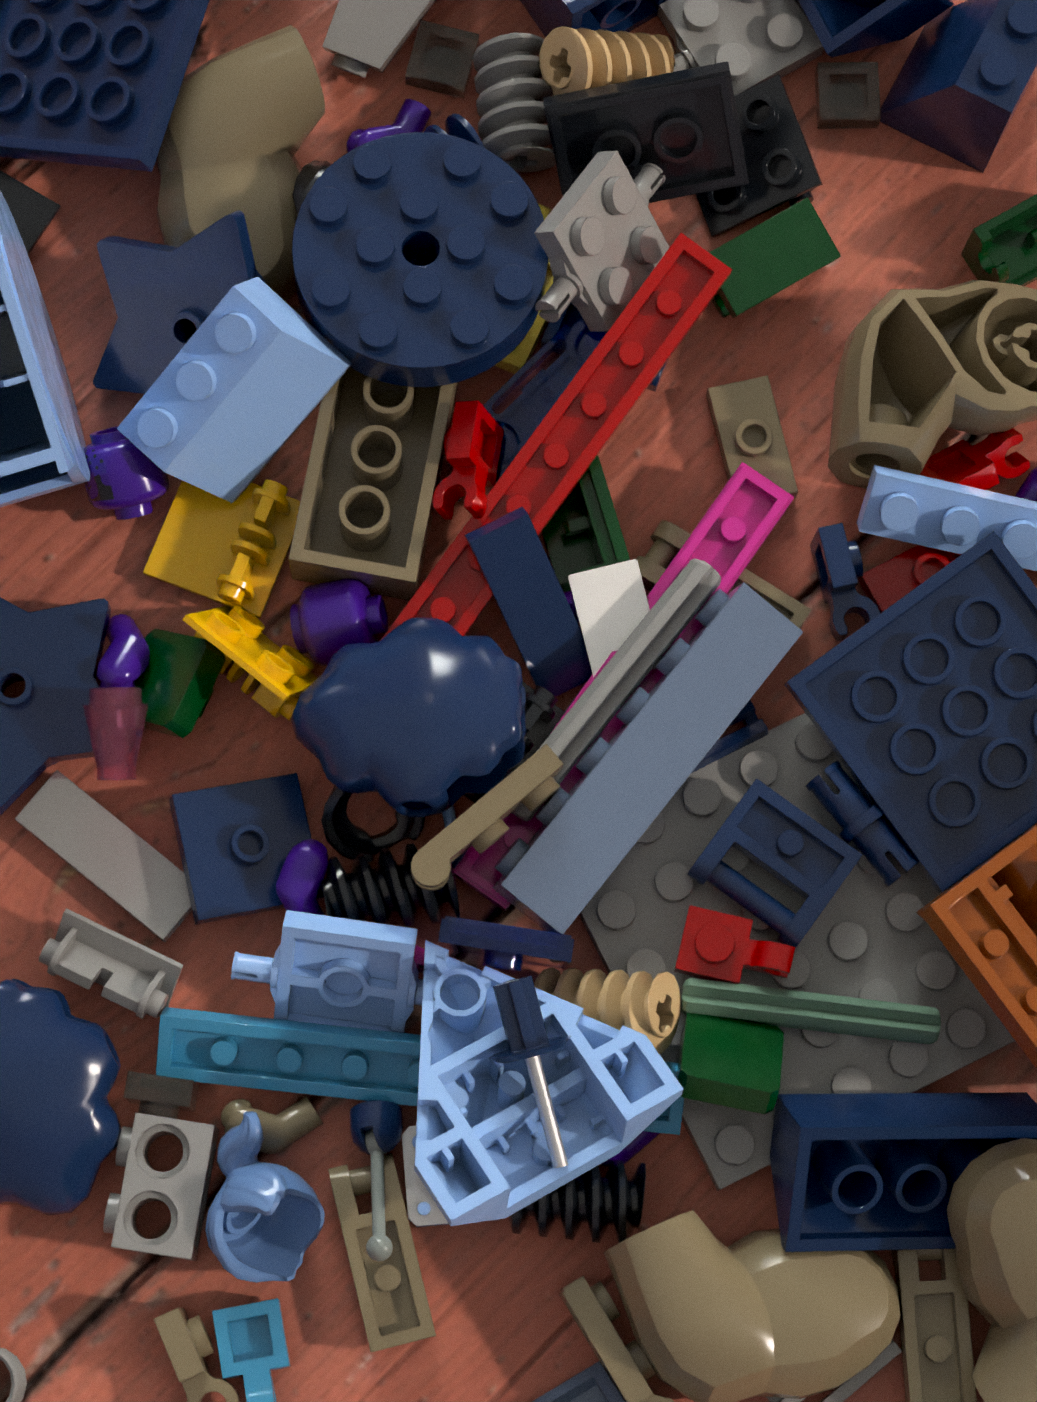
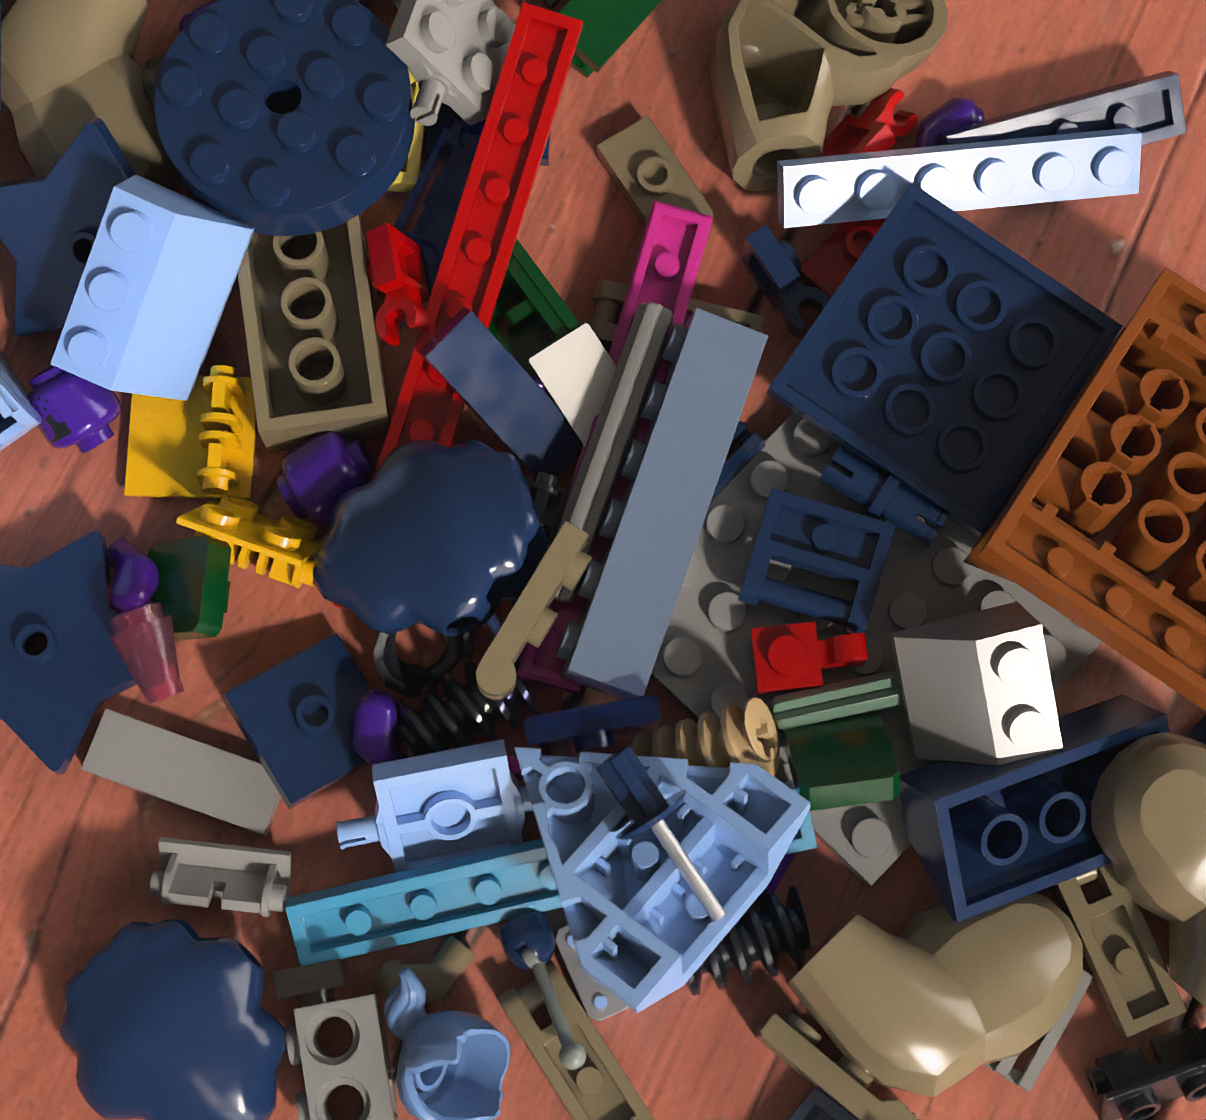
camera: 15 degrees left, 0 degrees up
none -> light grey slope [890,601,1063,765]

